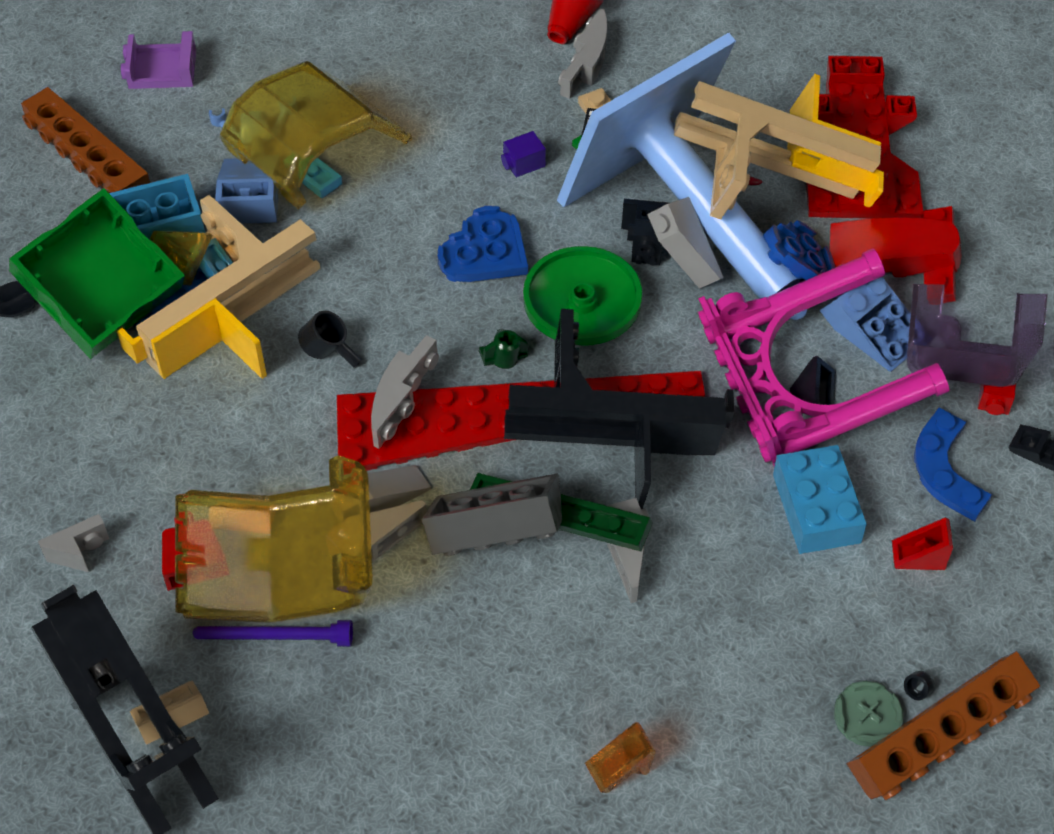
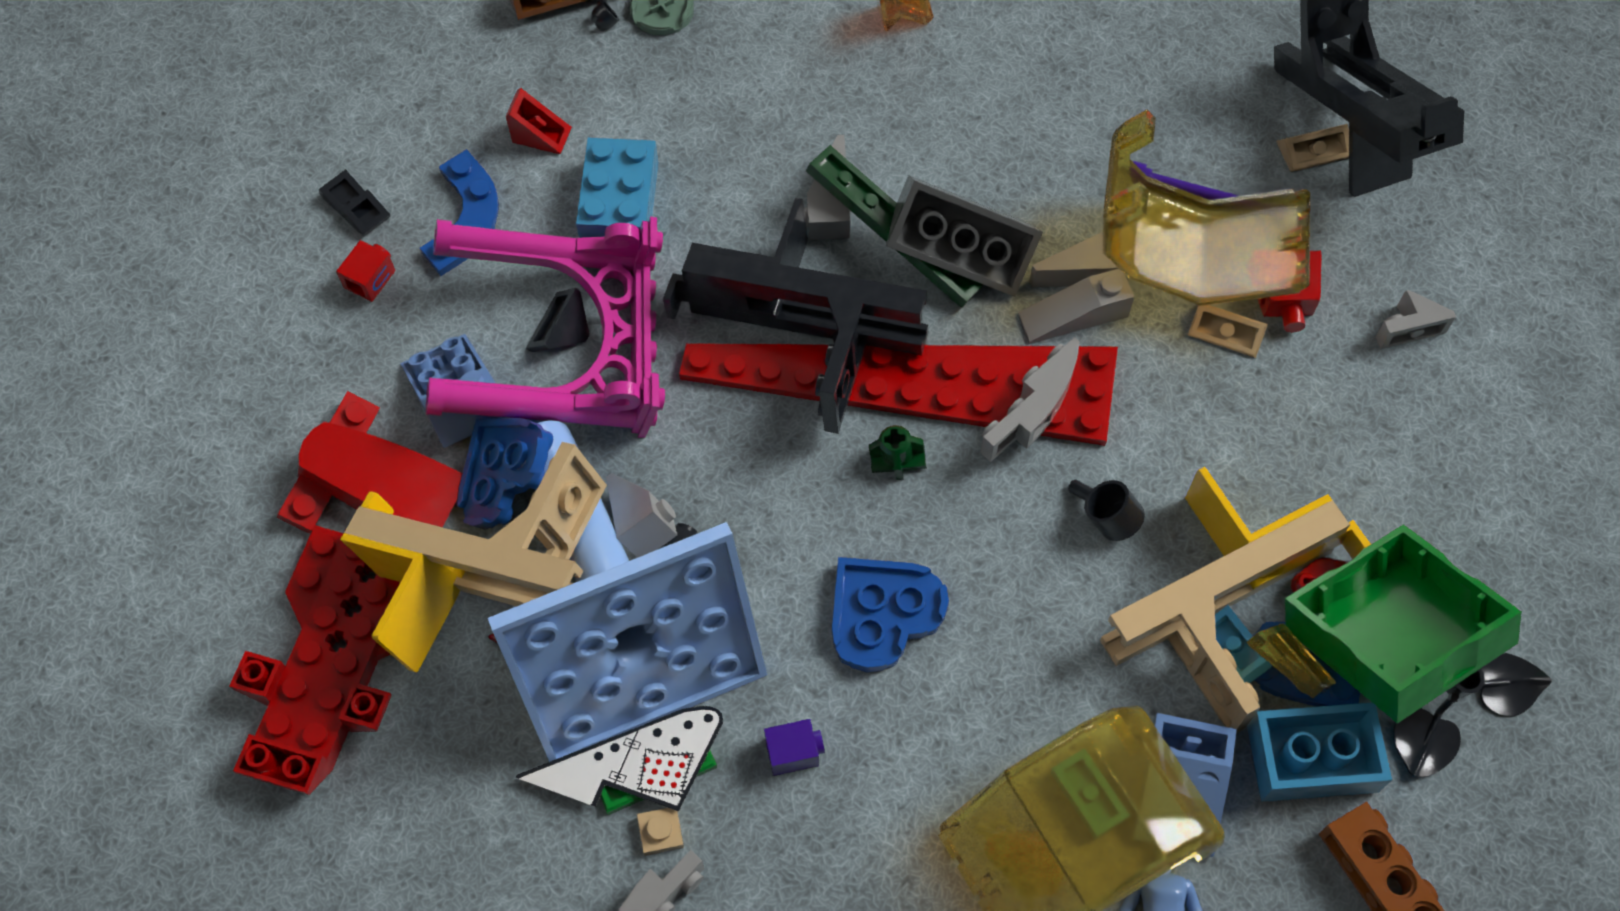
camera: 165 degrees left, 10 degrees up
green dish [523,246,642,346] -> none
clear purple windscreen [907,284,1048,387] -> none

